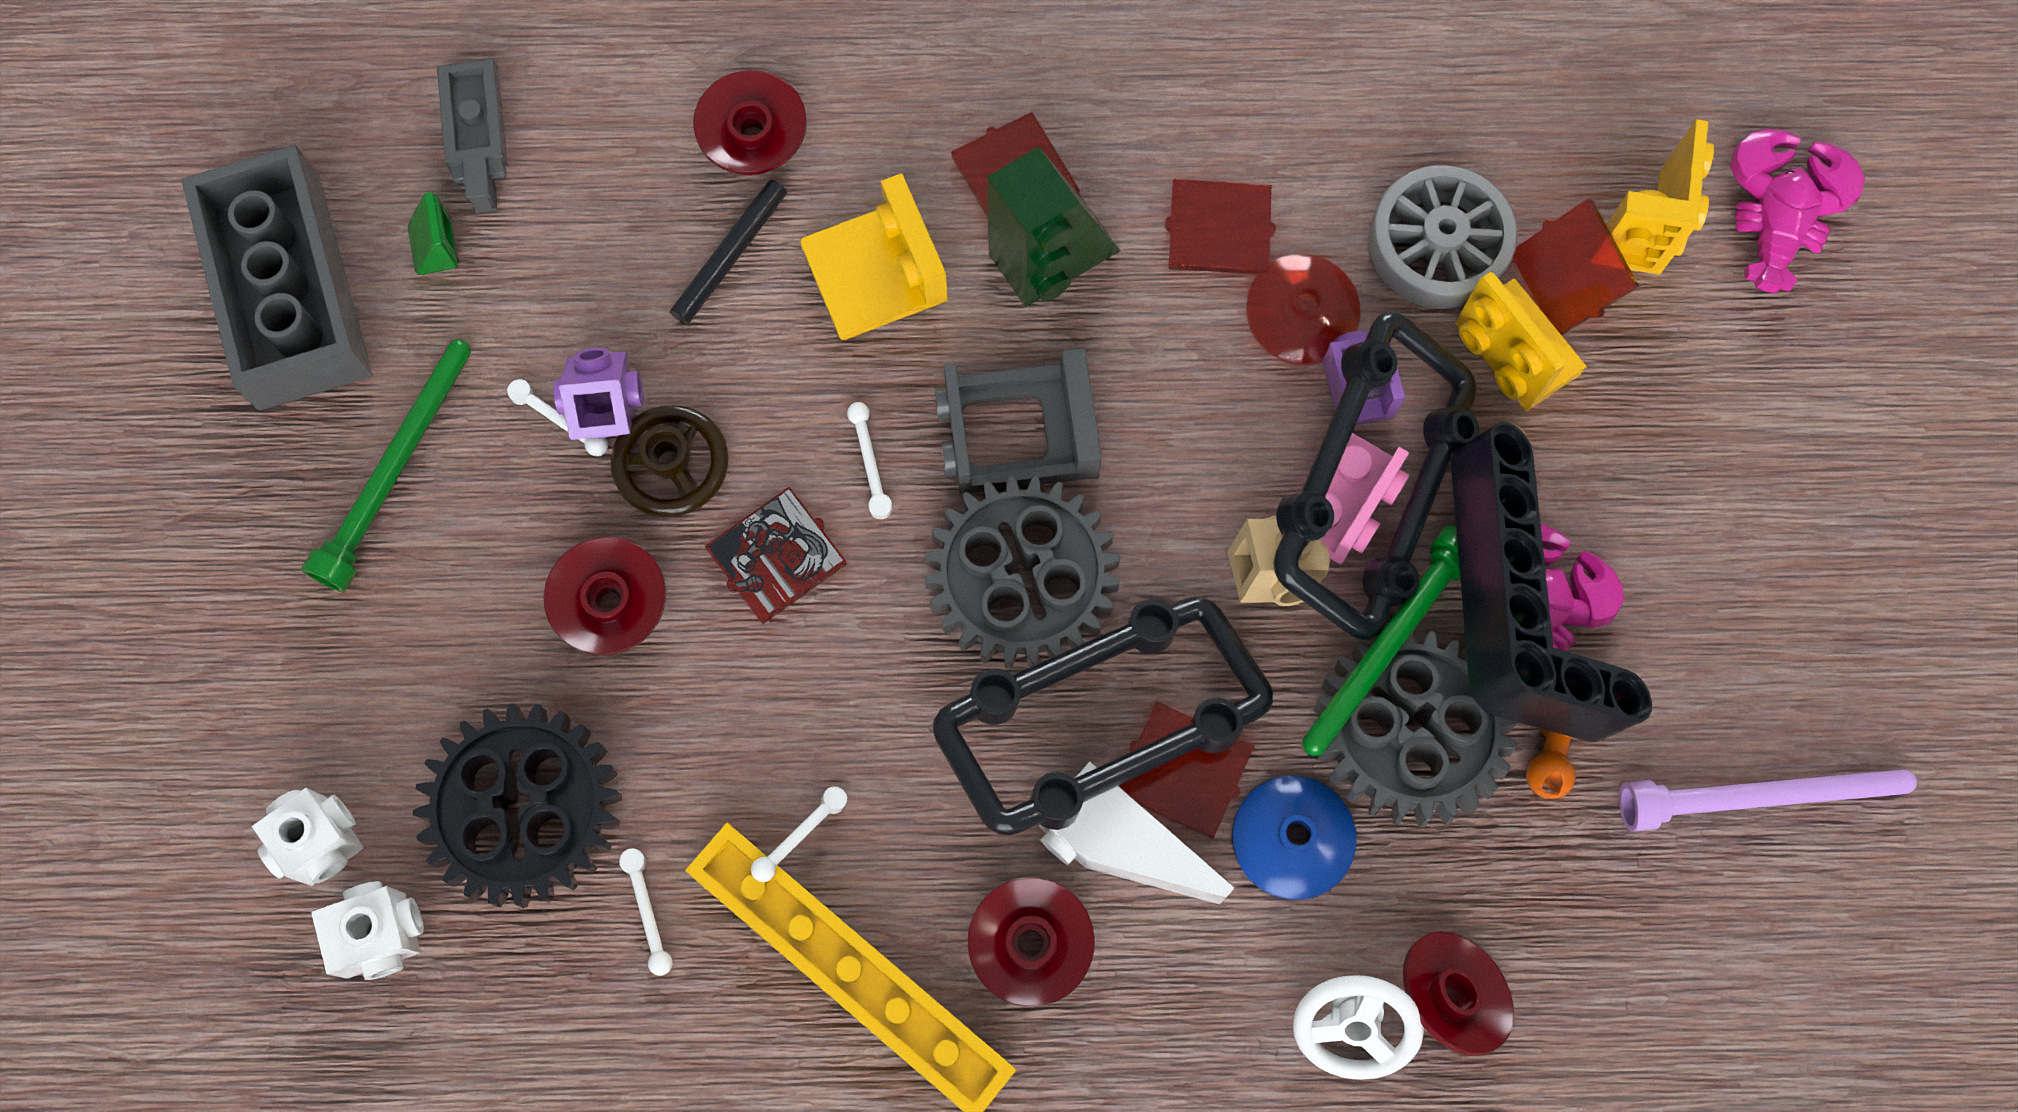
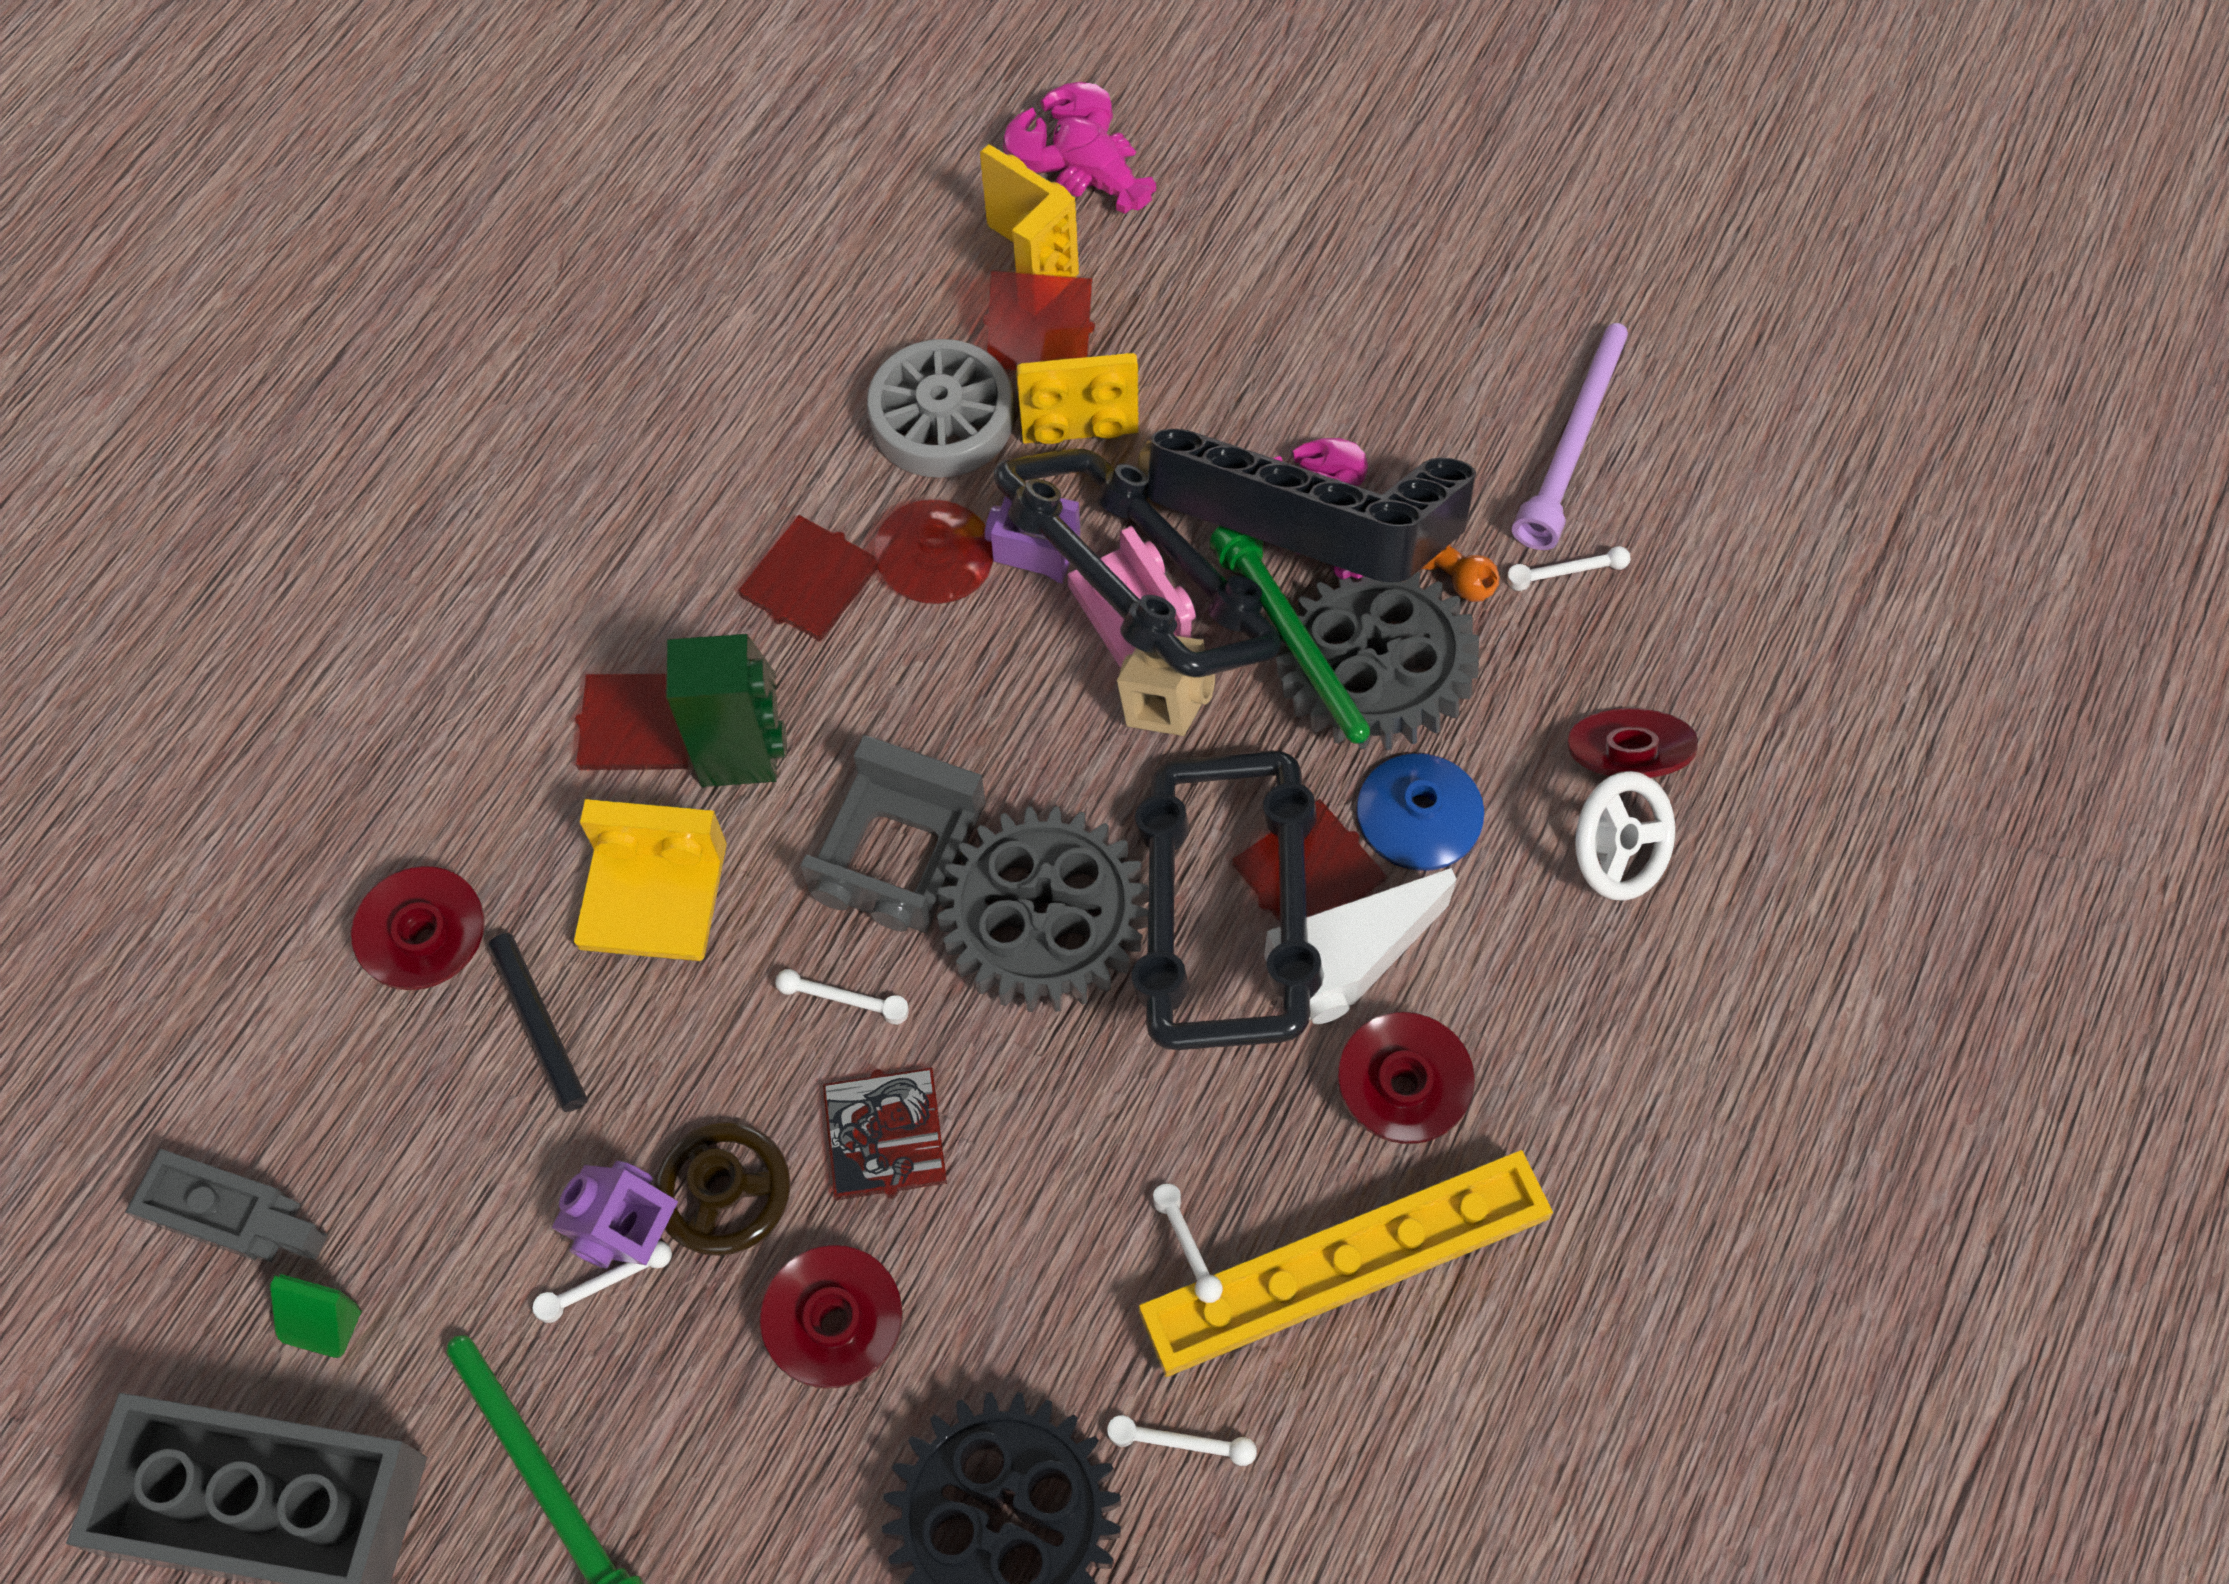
camera: 60 degrees left, 10 degrees down
none -> white hinge [1507,546,1631,591]

